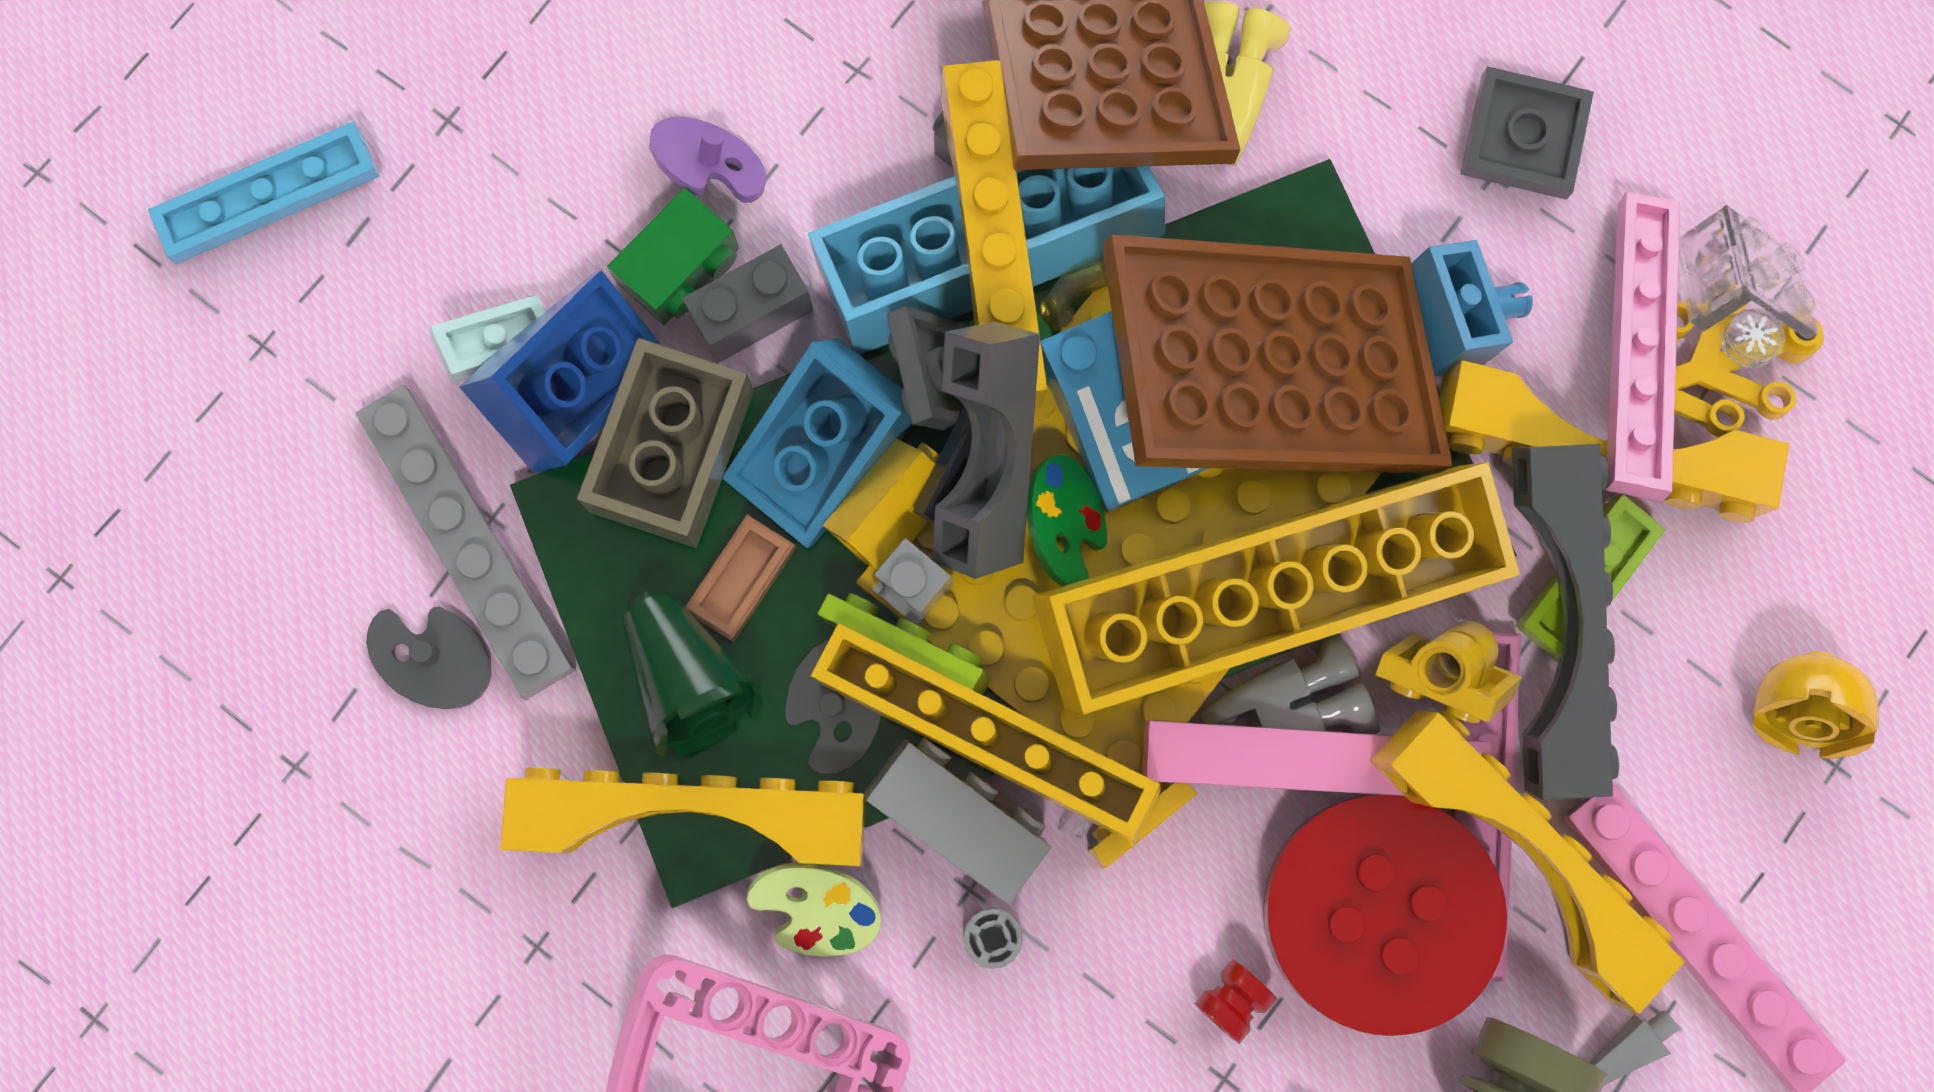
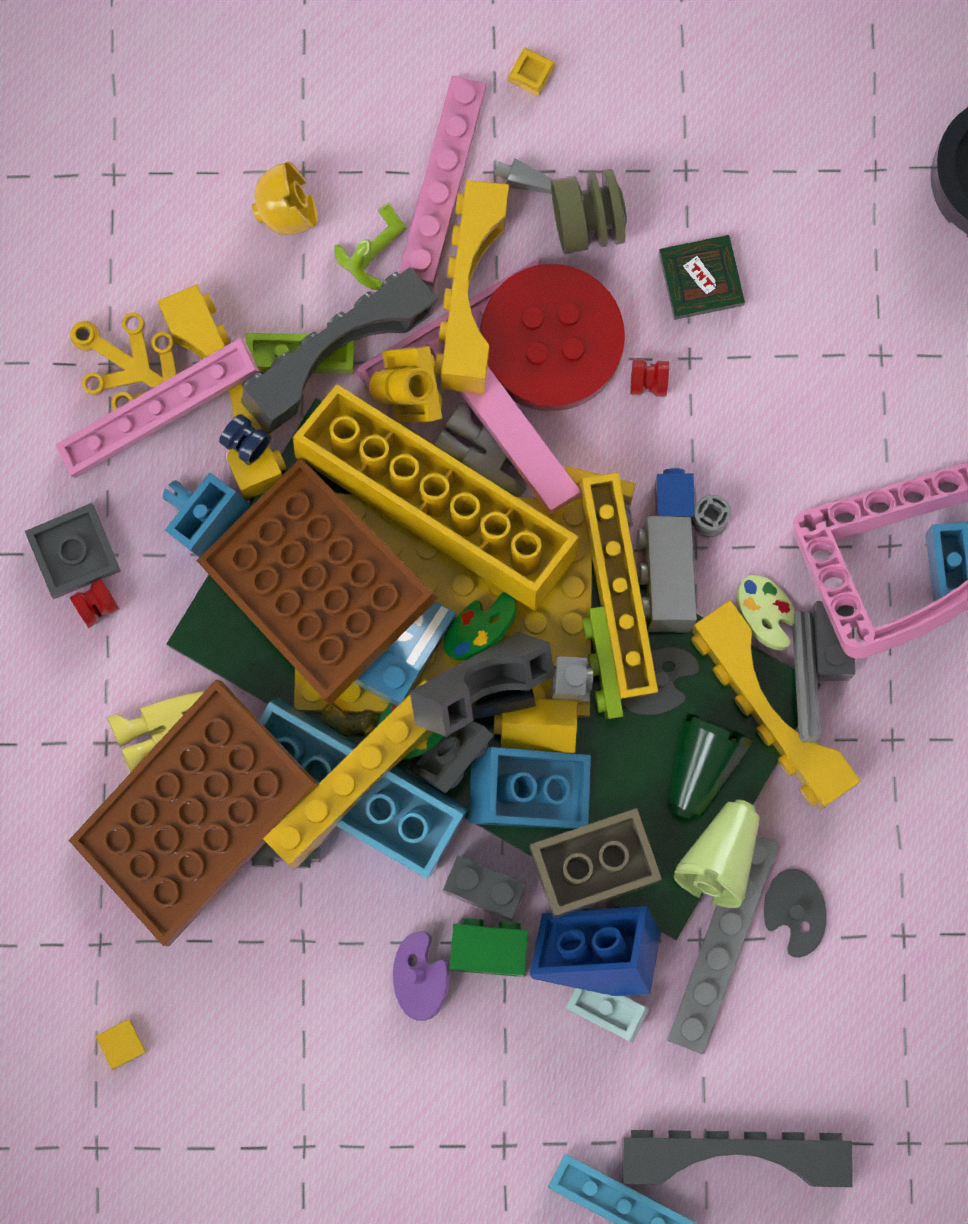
camera: 125 degrees left, 0 degrees up
nougat tile [685,515,796,643] -> none
clear bracket [1678,205,1818,339] -> none
clear tile [1721,308,1785,368] -> none
none -> red wheel [69,579,120,628]
none -> dark blue wheel [219,414,271,465]
none -> lime piece [334,203,407,290]
none -> dark grey arch [622,1130,853,1187]
none -> blue brick [655,468,695,524]
none -> yellowish green cone [674,800,760,908]
none -> light grey axle [792,611,821,743]
none -> dark grey brick [812,601,855,681]

